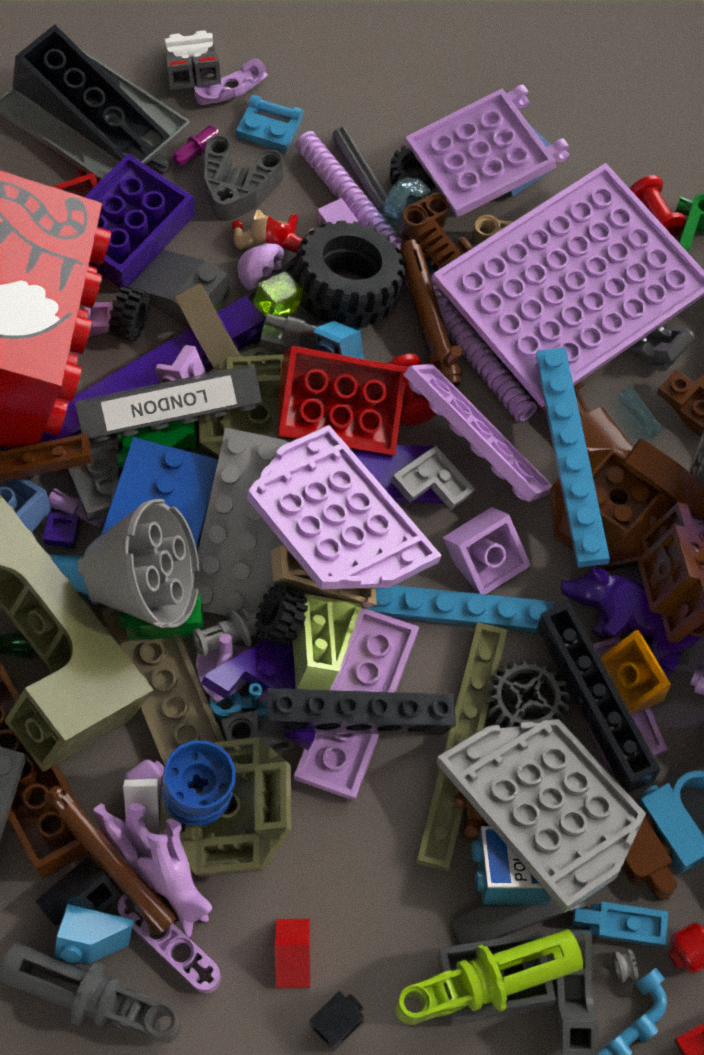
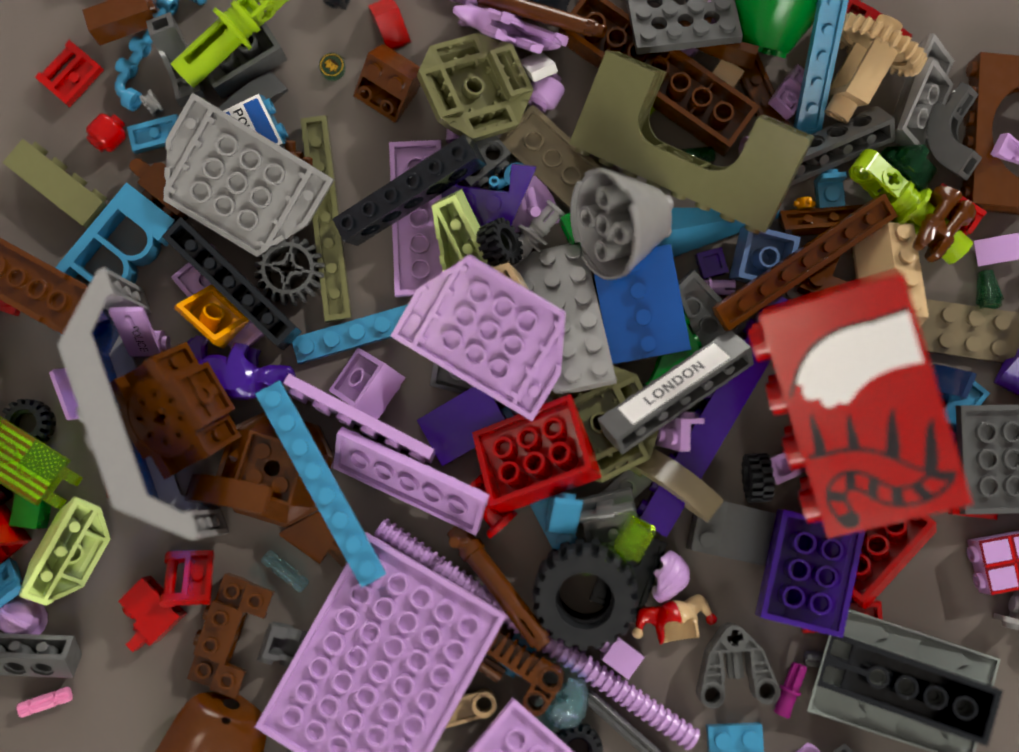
camera: 155 degrees right, 20 degrees up
blue wheel [162,741,235,826] -> none
light grey plate [390,446,475,510] -> none
none -> lavender plate [283,374,436,464]
none -> tile [319,53,346,81]
none -> reddish brown slope [353,44,421,123]

